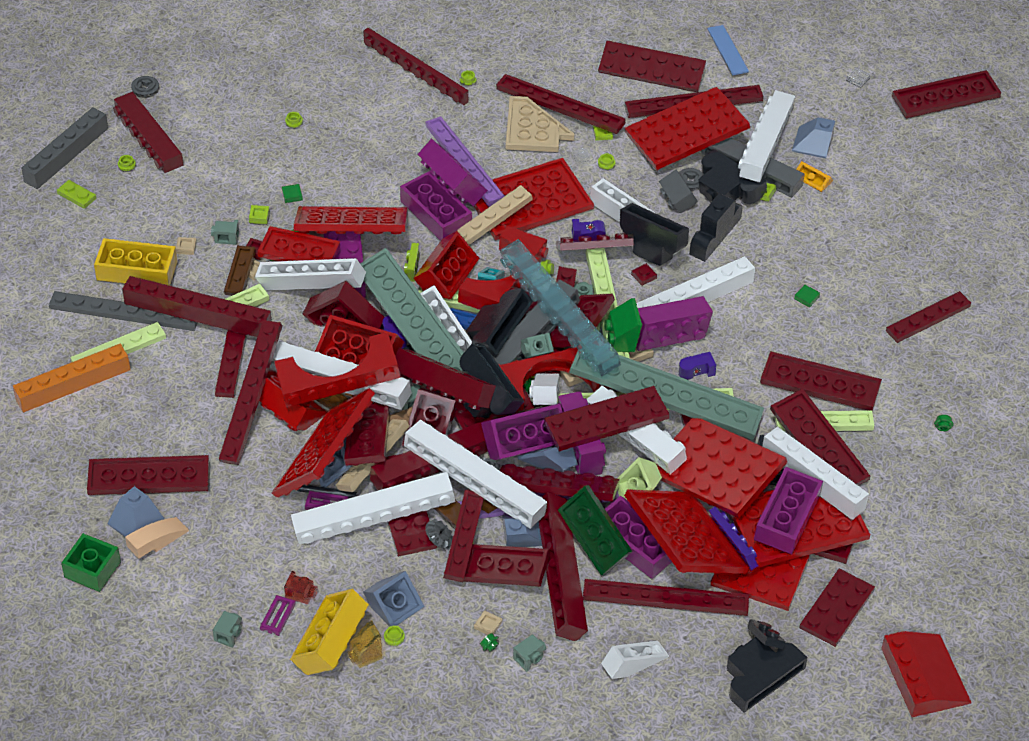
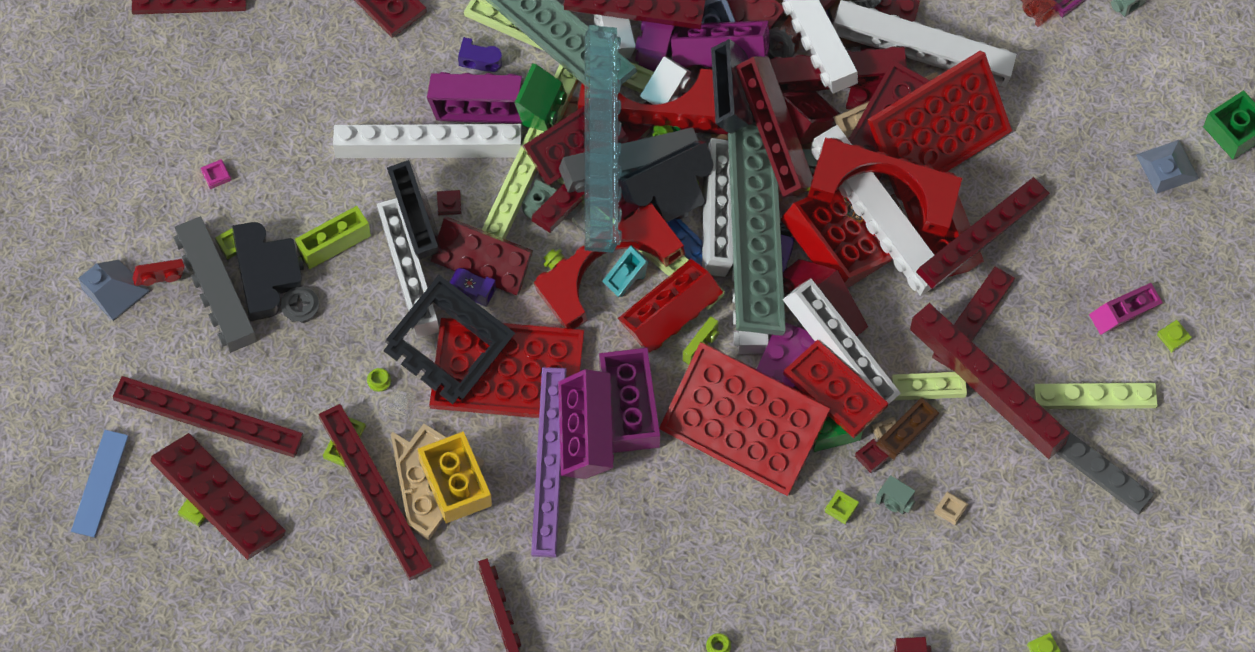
camera: 150 degrees left, 15 degrees up
orange brick [13,343,130,413] -> none
dark red plate [87,455,209,495] -> none
yellow brick [94,238,178,286] -> none
light nougat slope [125,517,189,559] -> none
green tile [282,184,303,203] -> none
tan plate [457,185,533,245] -> none
lime plate [460,70,477,86] -> none
sand green brick [521,333,554,359] -> none
red plate [624,87,750,170] -> none
dark grey brick [659,169,698,213] -> none
black brick [689,193,743,262] -> none
white brick [738,90,795,182] -> none
green tile [794,285,820,308] -> none
light orange slope [796,161,833,192] -> none
none -> red plate [132,259,185,286]
none -> dark pink tile [200,159,232,189]
none -> lime brick [295,206,371,270]
none -> black hinge [384,275,515,404]
none -> yellow brick [417,431,492,523]
none -> dark pink slope [1089,283,1163,335]
none -> lime plate [1157,320,1192,353]

